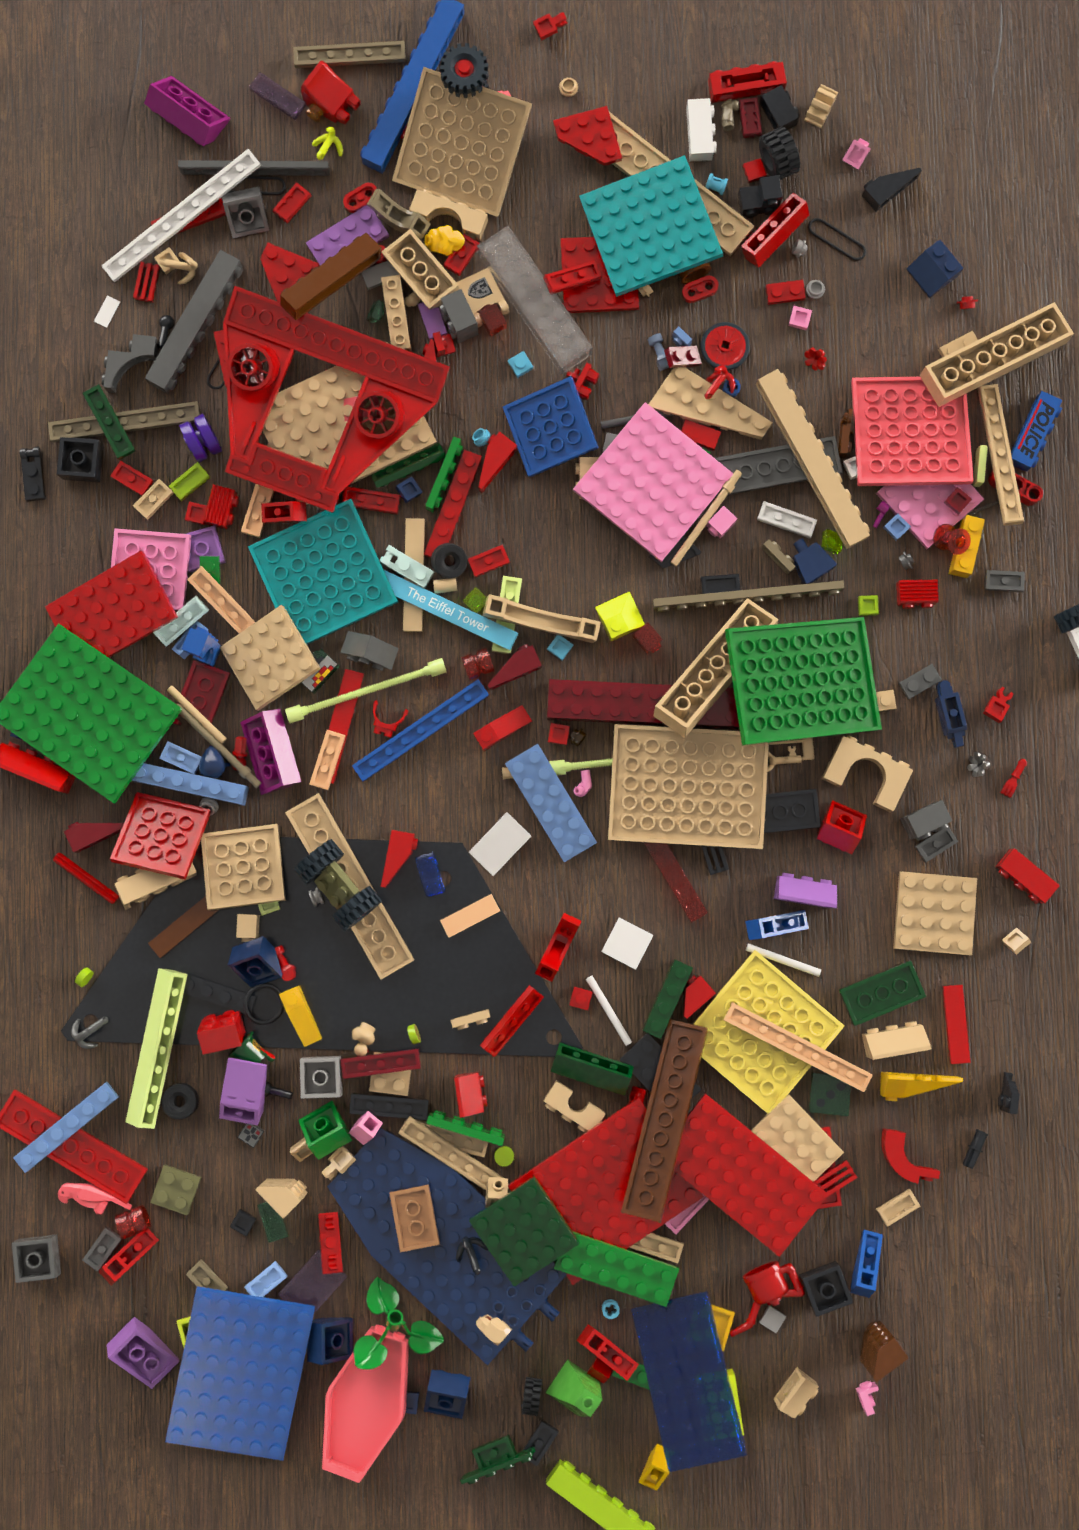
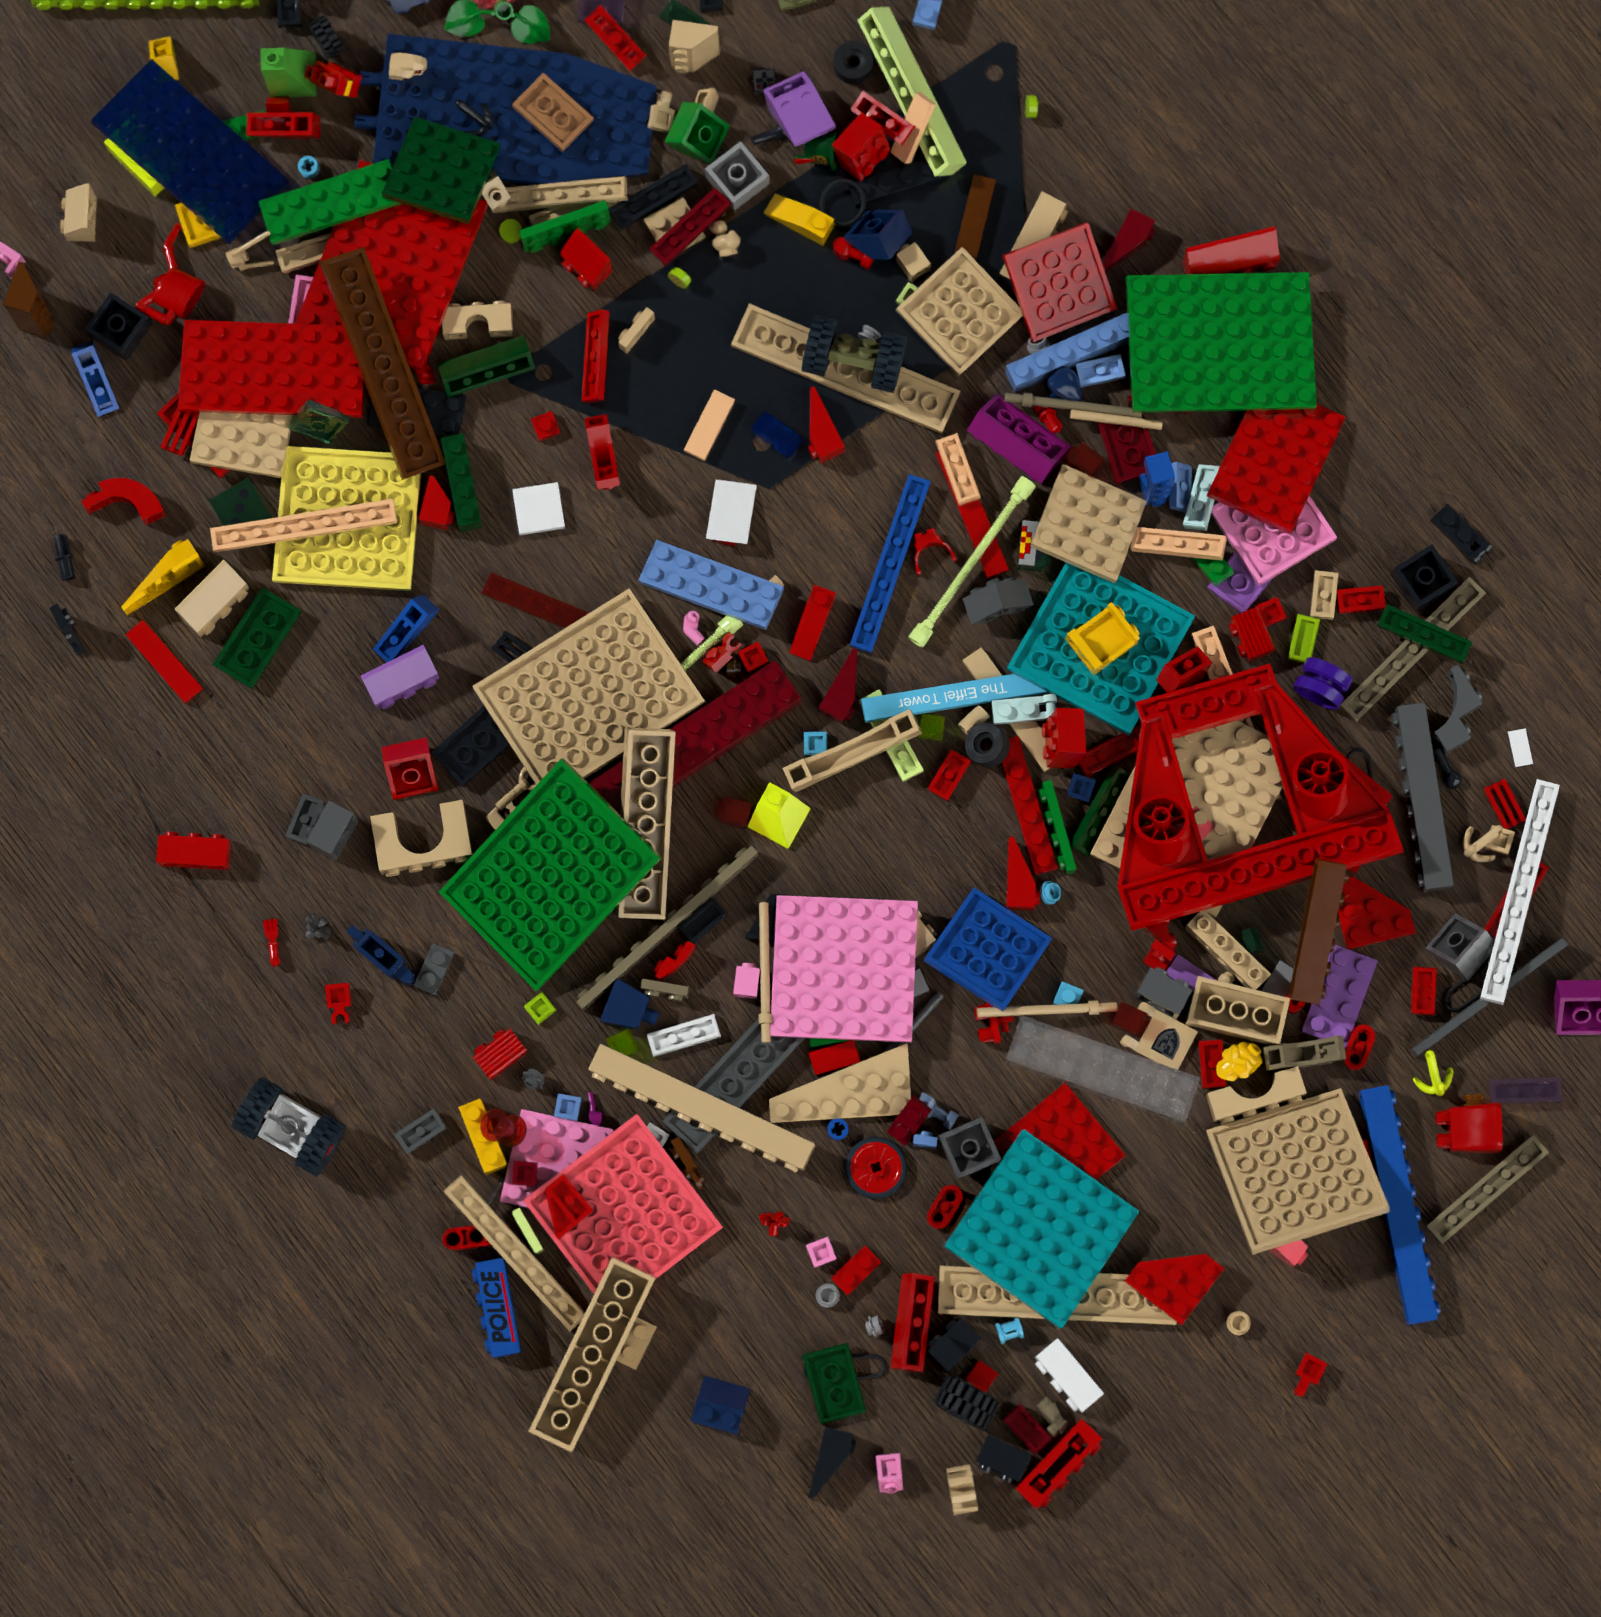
camera: 145 degrees right, 5 degrees down
red axle [53,853,119,904] -> none
dark grey piece [71,1017,109,1049] -> none
bright pink brick [349,1111,383,1145] -> none
black plate [440,43,489,98] -> none
clear red wheel [461,648,495,680] -> none
red tile [543,260,602,295] -> none
white bar [586,975,632,1046] -> none
red piece [704,365,735,400] -> none
white bar [746,943,821,977] -> none
light grey tile [759,1305,786,1333] -> none
tan plate [876,690,896,712] -> none
tan plate [876,1189,921,1227] -> none
tan plate [893,871,977,955] -> none
red plate [957,296,978,309] -> none
tan plate [1002,928,1031,955] -> none
none -> tan plant [226,231,274,271]
none -> clear green tile [288,399,350,444]
none -> red hips [304,60,362,98]
none -> red wing [545,1174,594,1240]
none -> red slope [654,941,696,981]
none -> red plate [701,632,742,673]
none -> dark green tile [802,1342,866,1425]
none -> red slope [850,91,915,146]
none -> light nougat tile [891,92,936,164]
none -> flat silver slope [939,1117,1001,1179]
none -> tan bar [977,1001,1117,1017]
none -> red brick [1041,708,1086,769]
none -> yellow panel [1065,602,1140,676]
none -> clear red brick [1067,442,1104,477]

